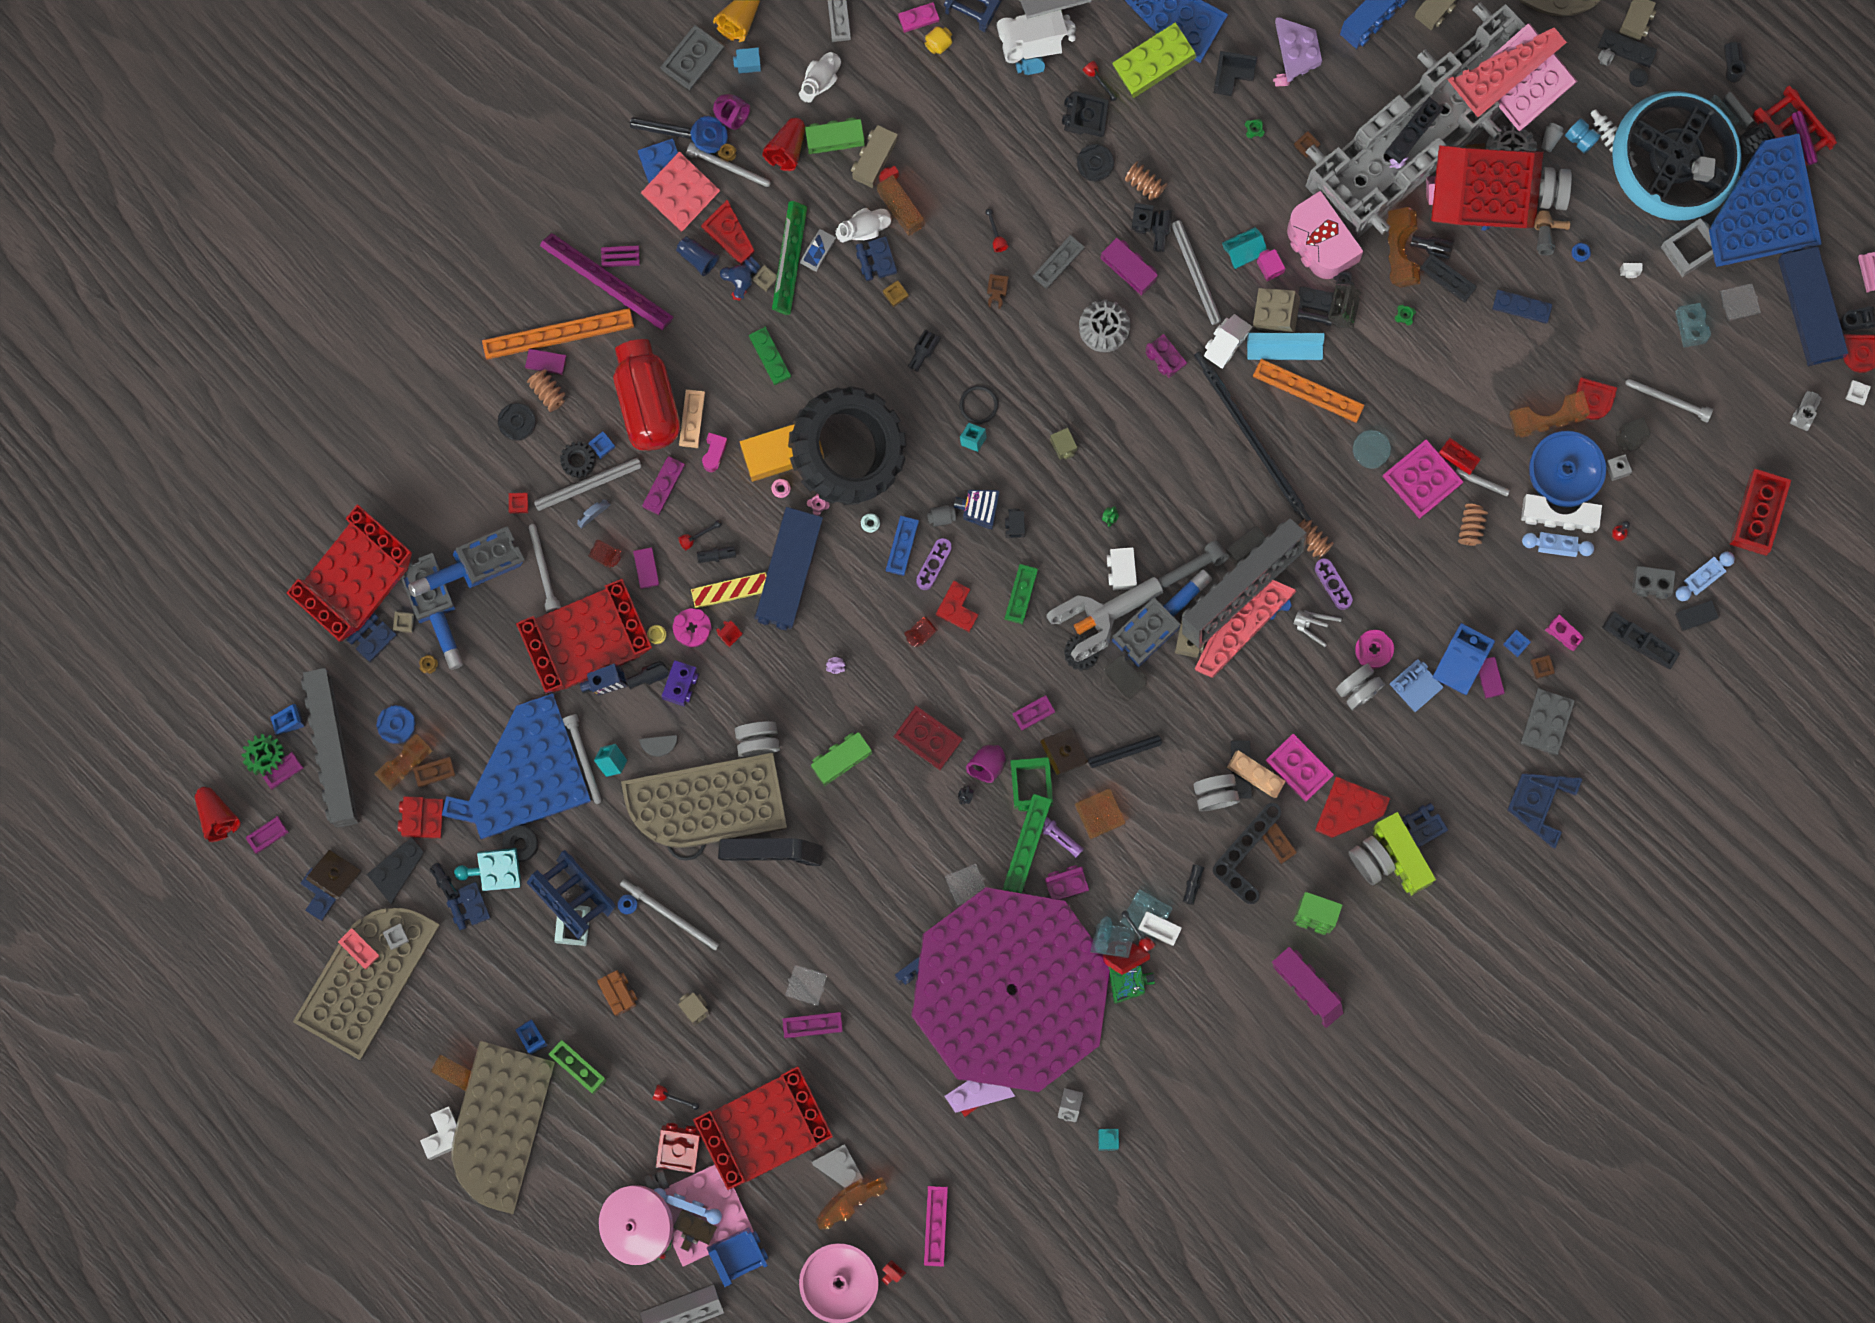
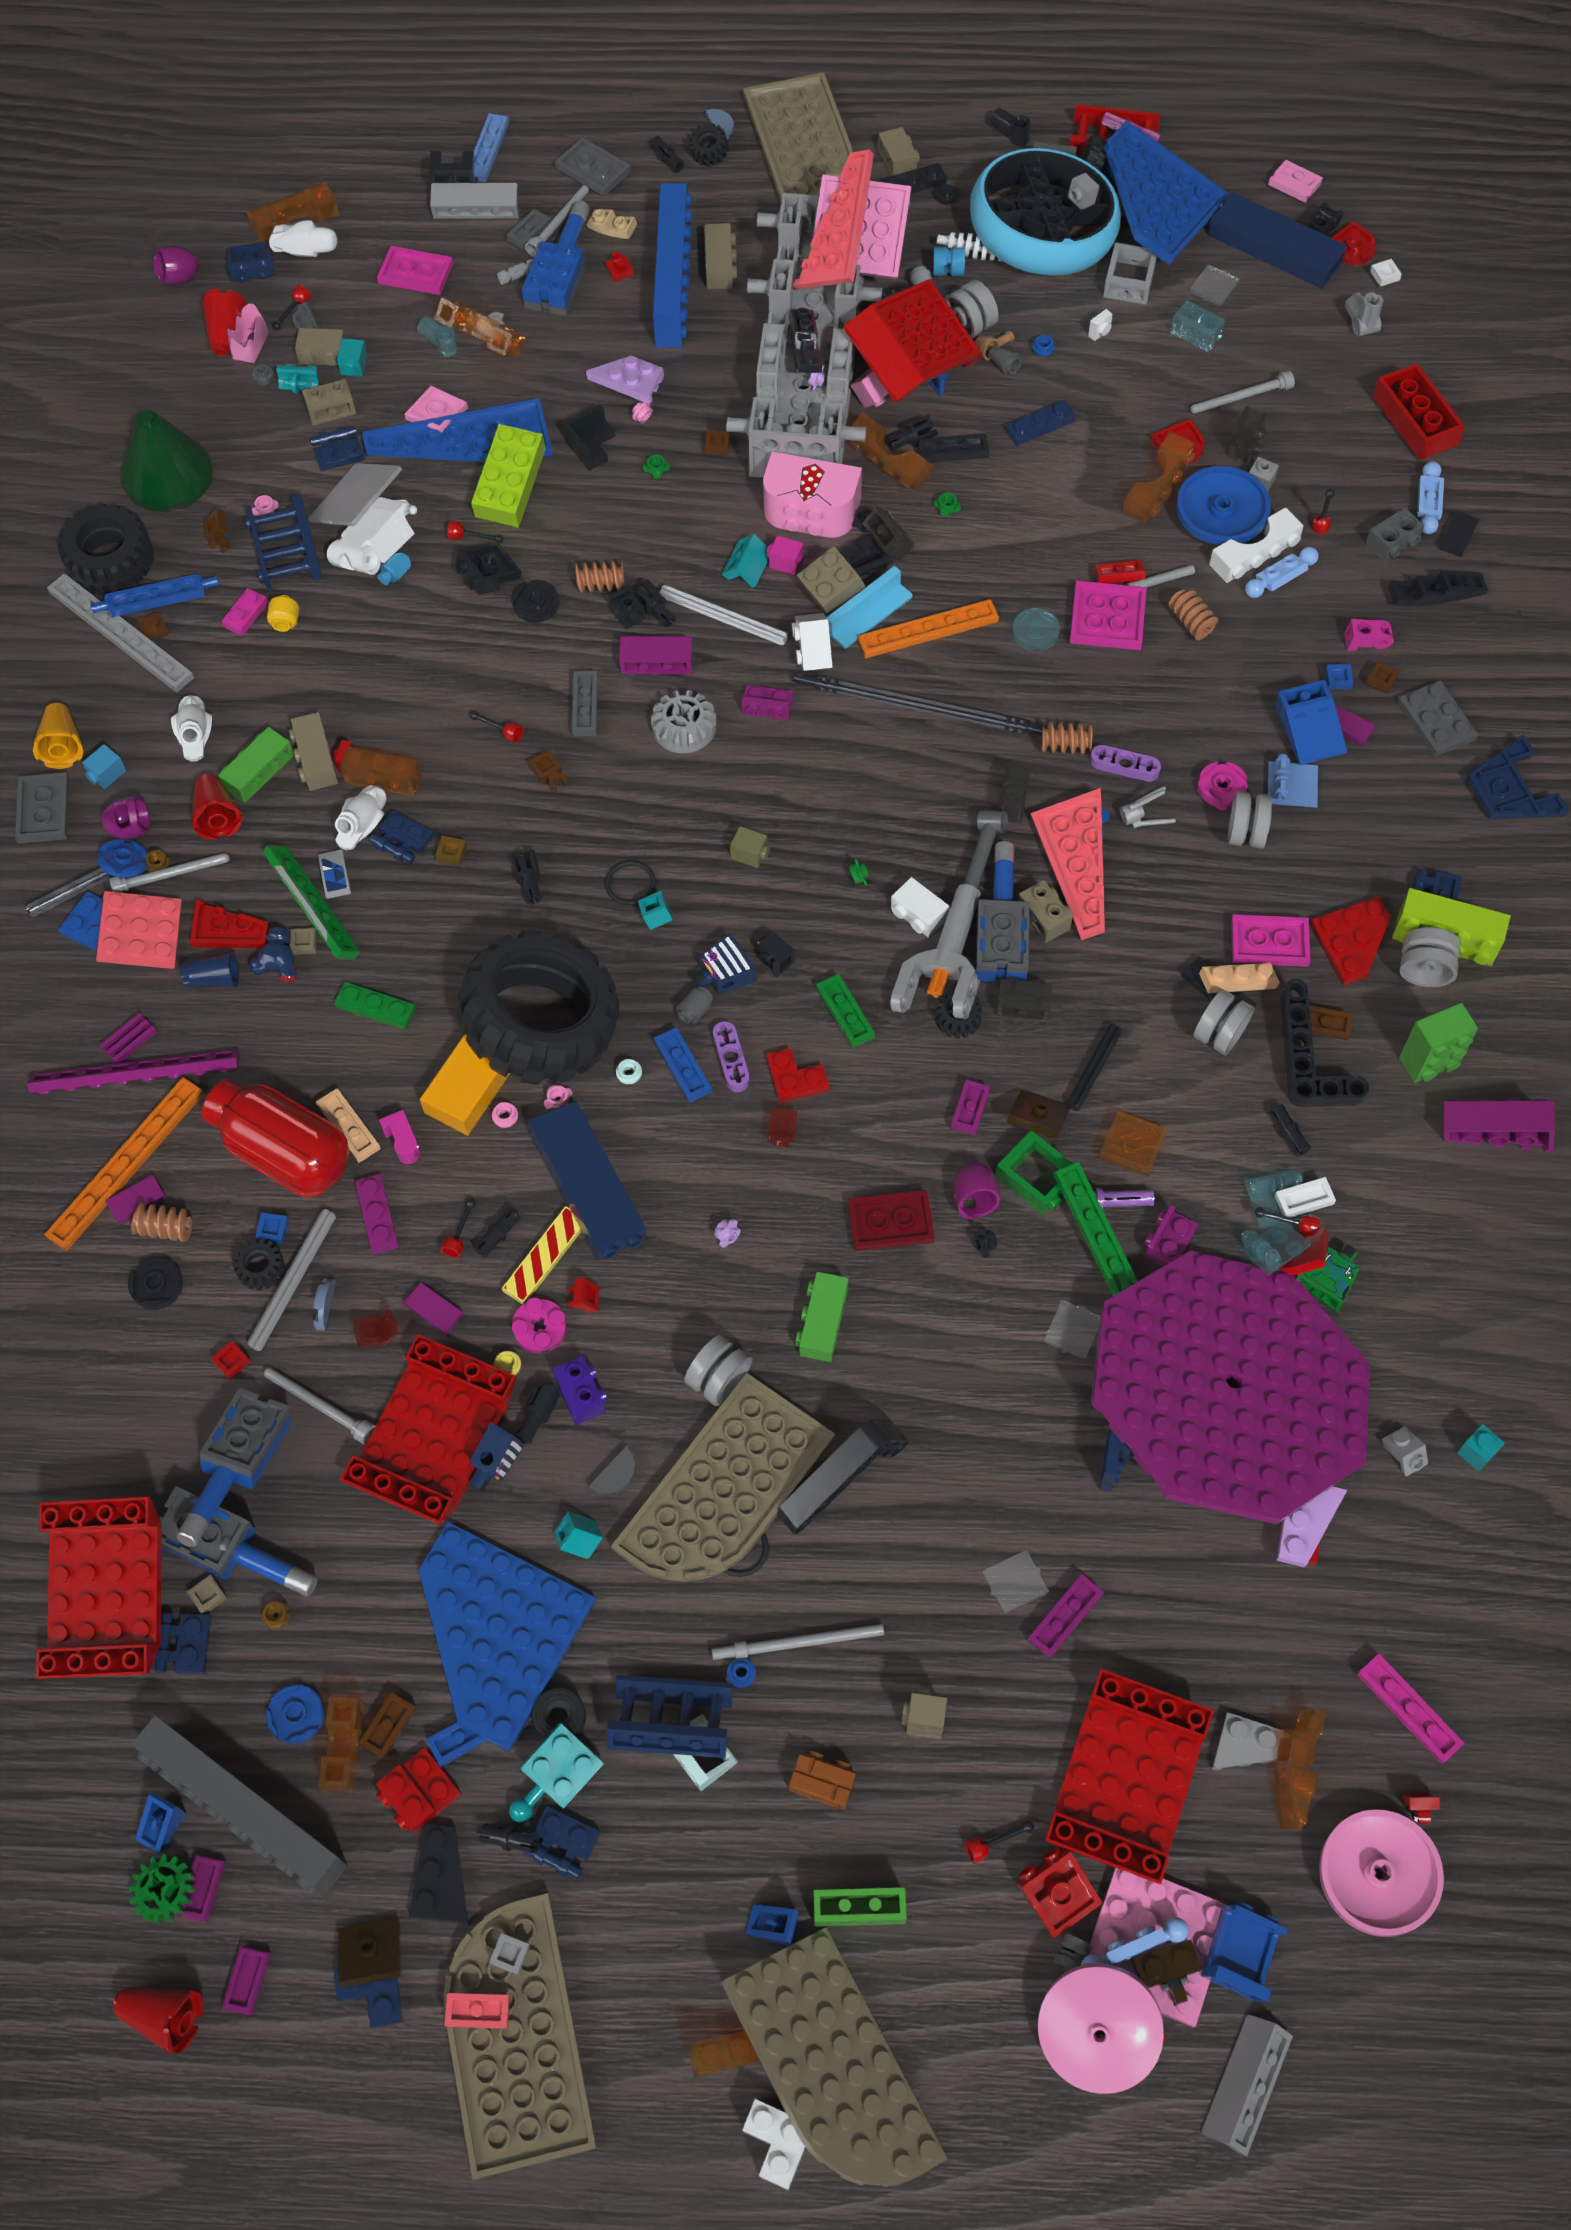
camera: 40 degrees left, 15 degrees down
light grey piece [563,714,601,804] -> none
dark grey brick [1182,519,1307,648] -> none

